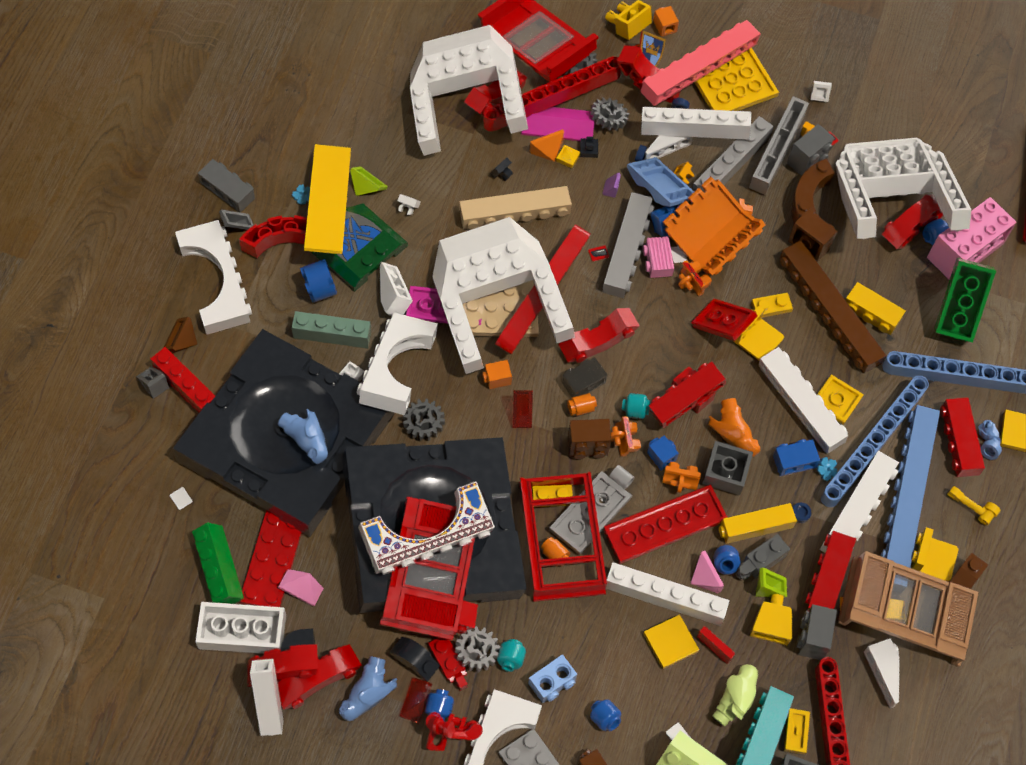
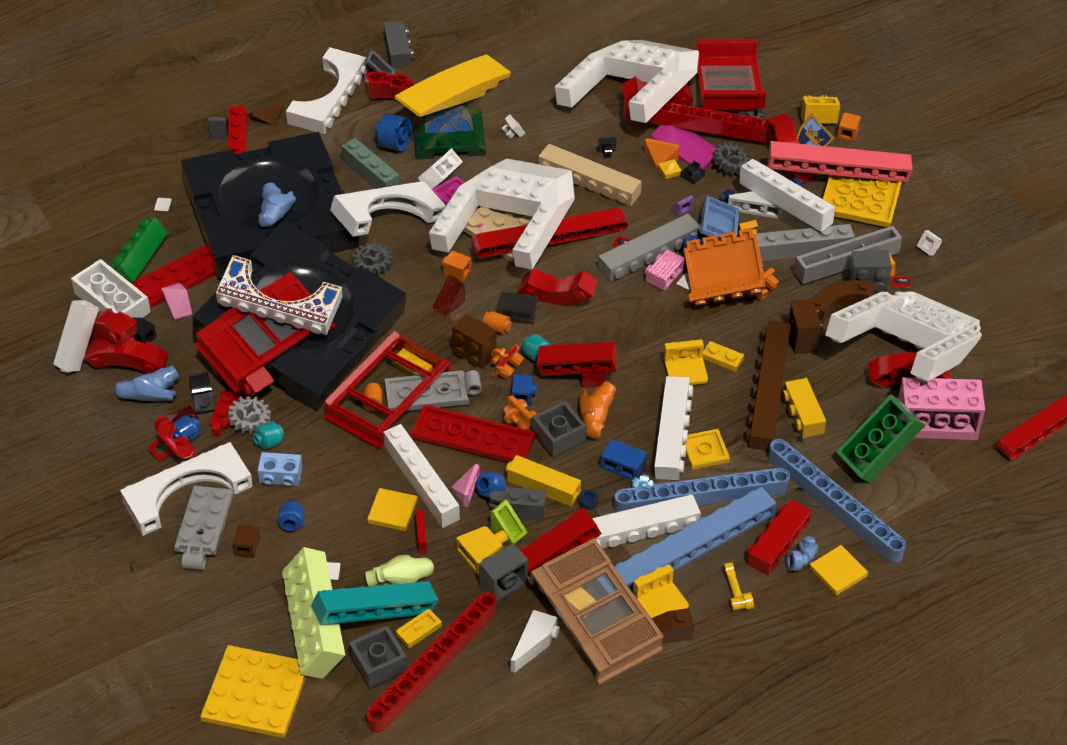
camera: 45 degrees right, 15 degrees down
lime slope [350,166,388,196] -> none
orange hips [678,260,712,296] -> none
red tile [691,298,758,341] -> none

